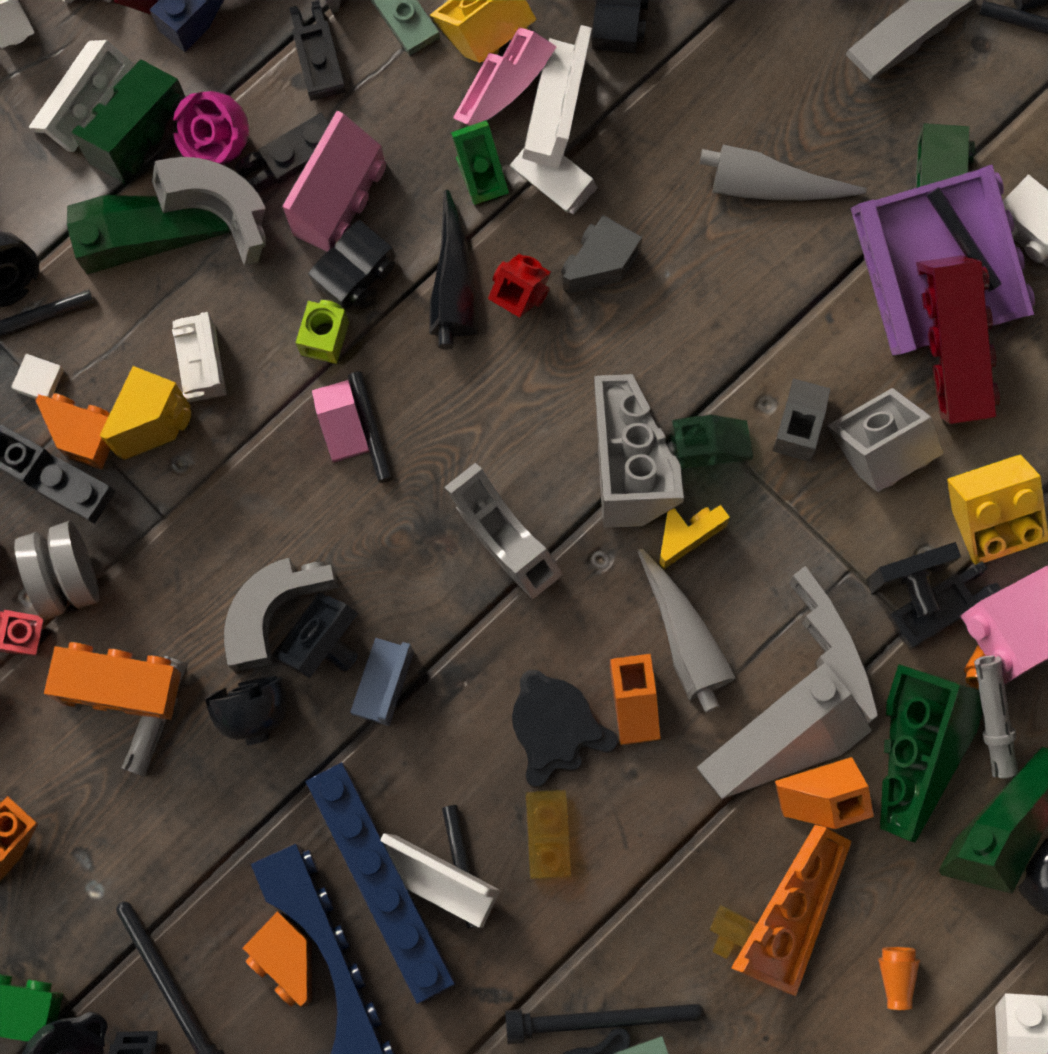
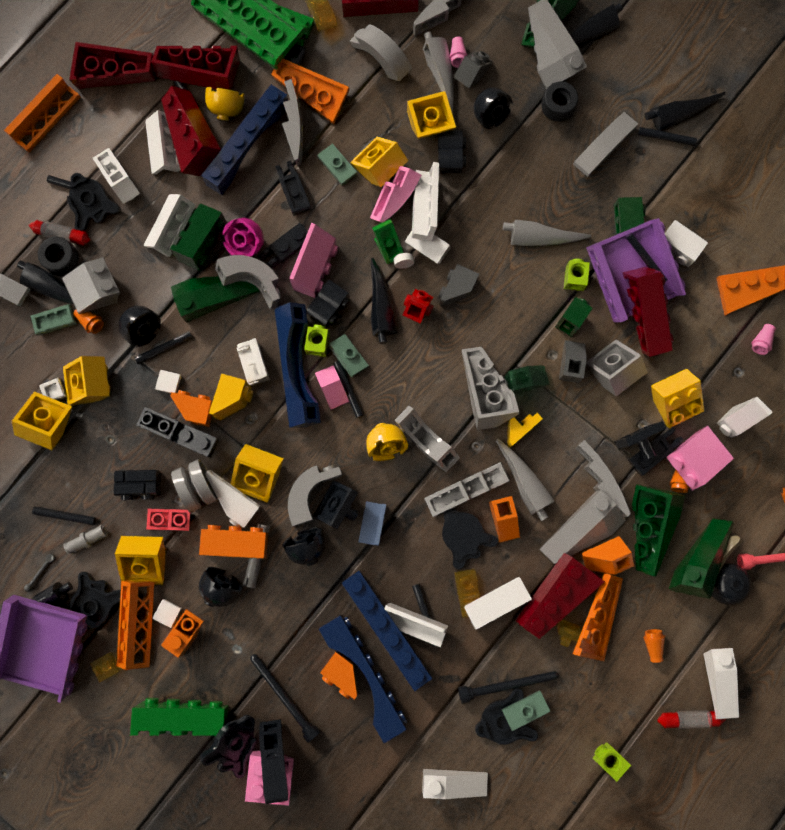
camera: 15 degrees left, 5 degrees up
light grey pin [974,655,1019,778] -> none
none -> black cylinder [198,567,243,607]
none -> white slope [205,470,260,527]
none -> yellow slope [231,444,284,503]
none -> dark blue arch [275,302,321,428]
none -> sand green plate [328,334,369,378]
none -> yellow cylinder [366,423,408,461]
none -> white tile [394,253,414,269]
none -> light grey slope [424,462,510,517]
none -> white panel [464,577,532,629]
none -> dark red wedge [515,553,605,639]
none -> dark green brick [555,297,593,338]
none -> lime brick [564,259,590,291]

